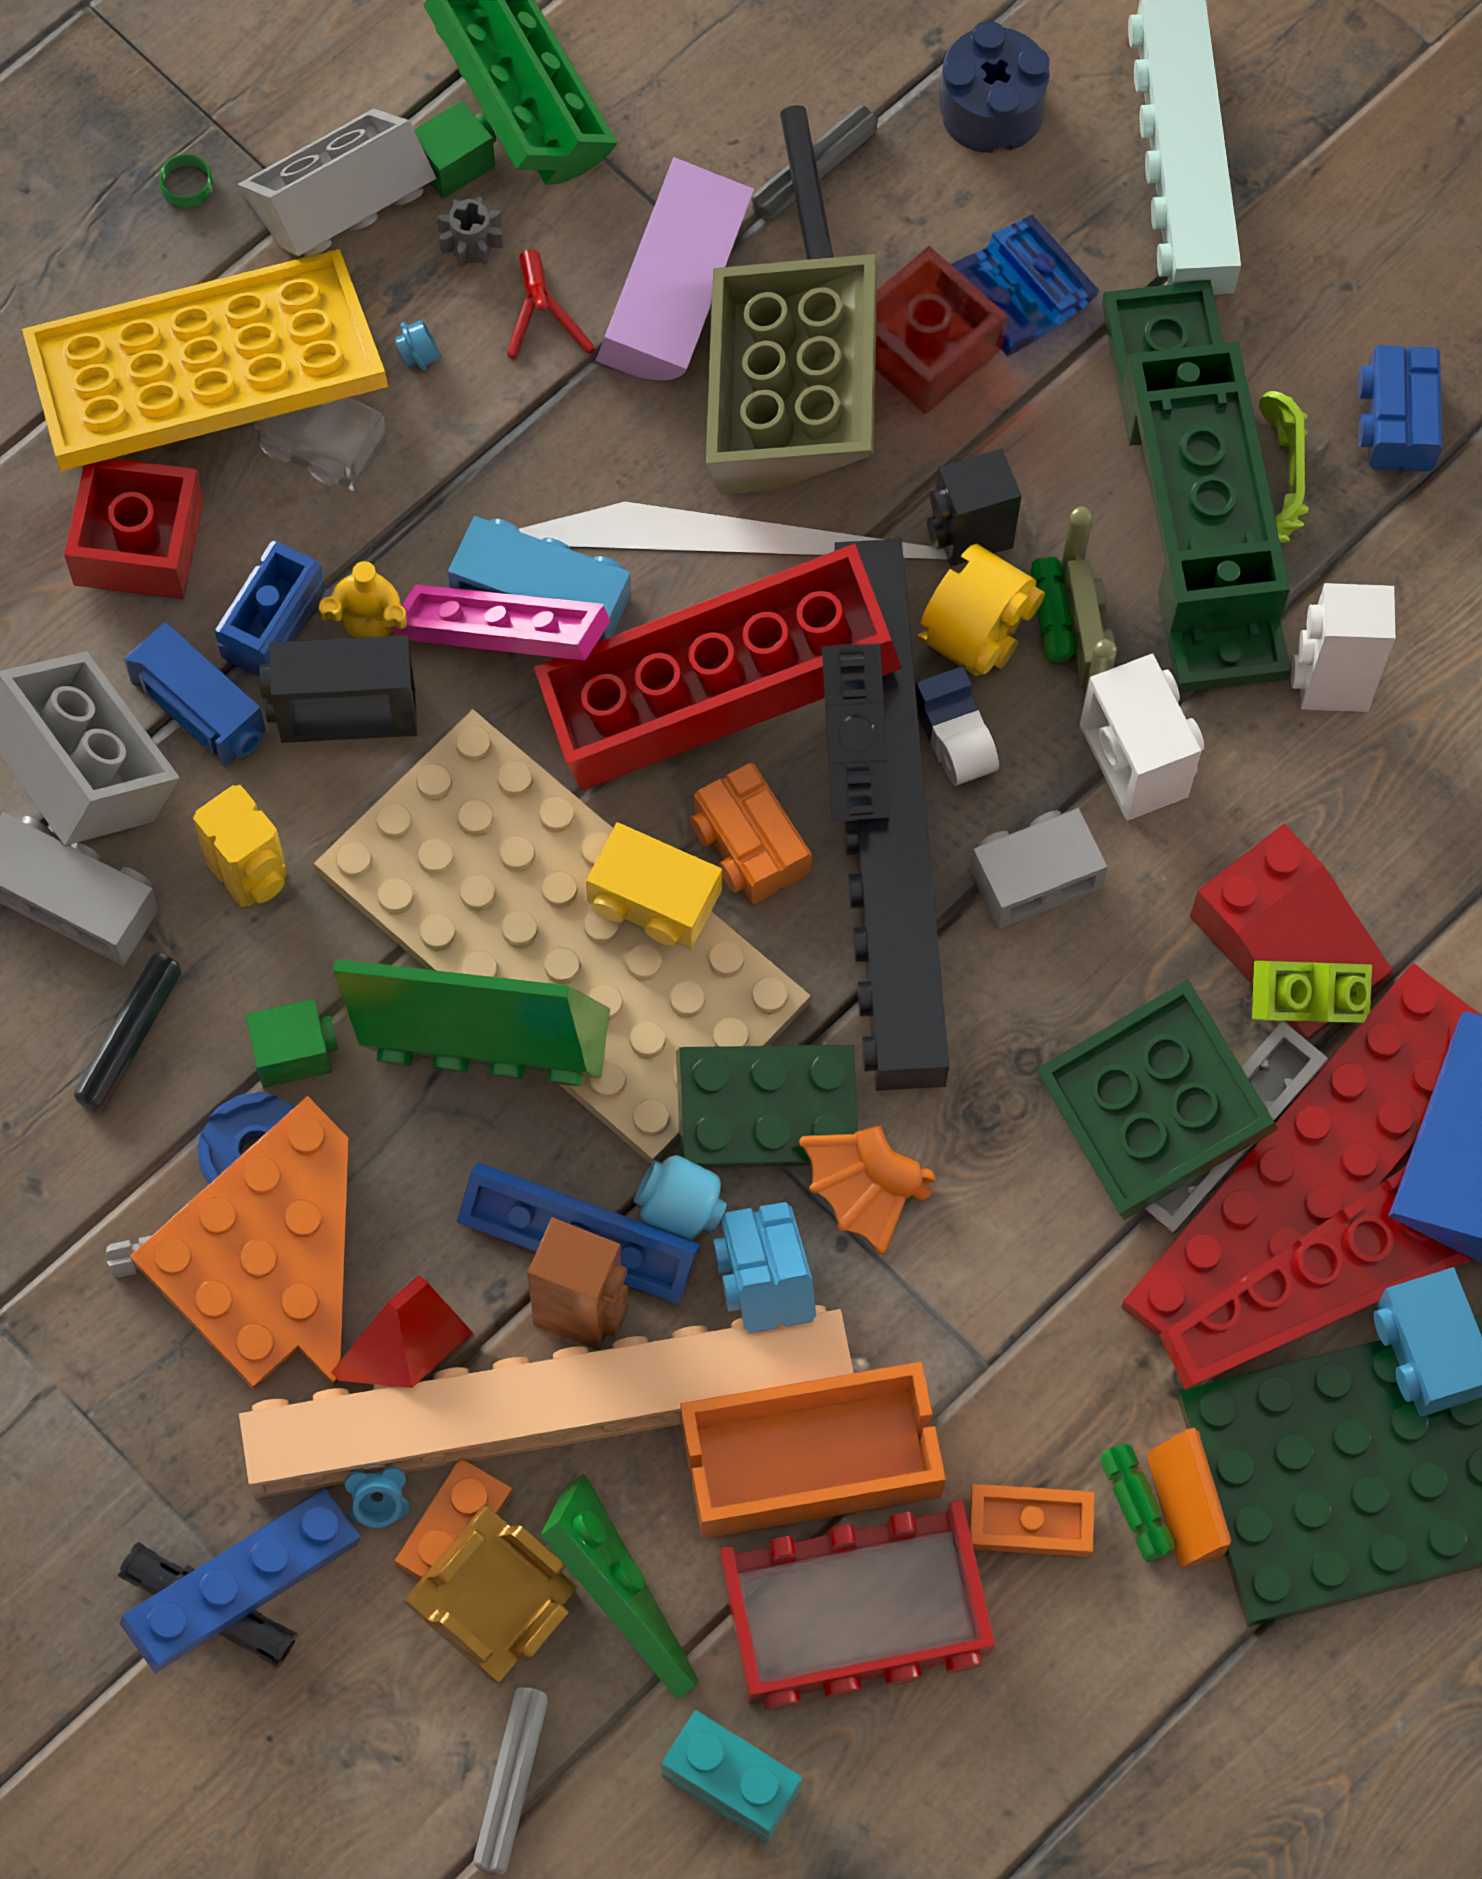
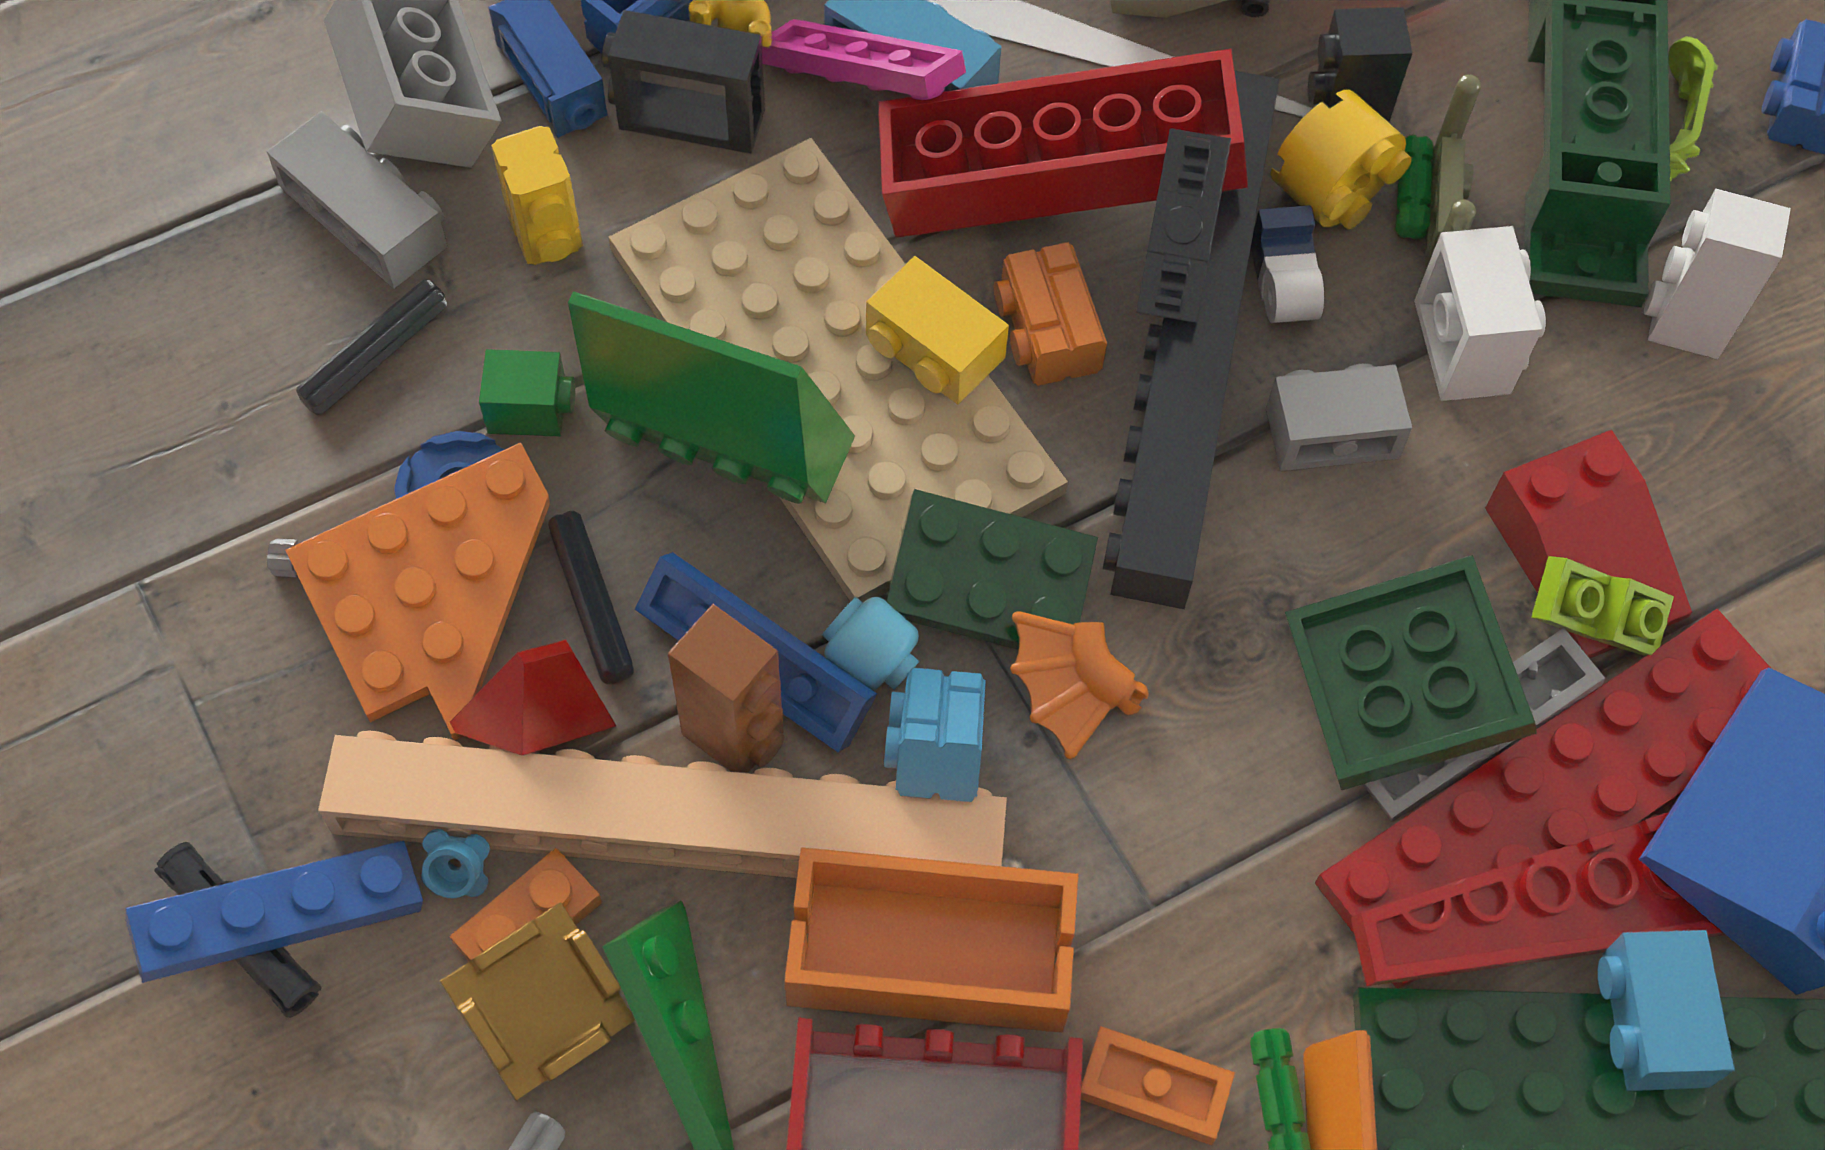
camera: 15 degrees right, 5 degrees down
none -> black axle [548,511,634,684]

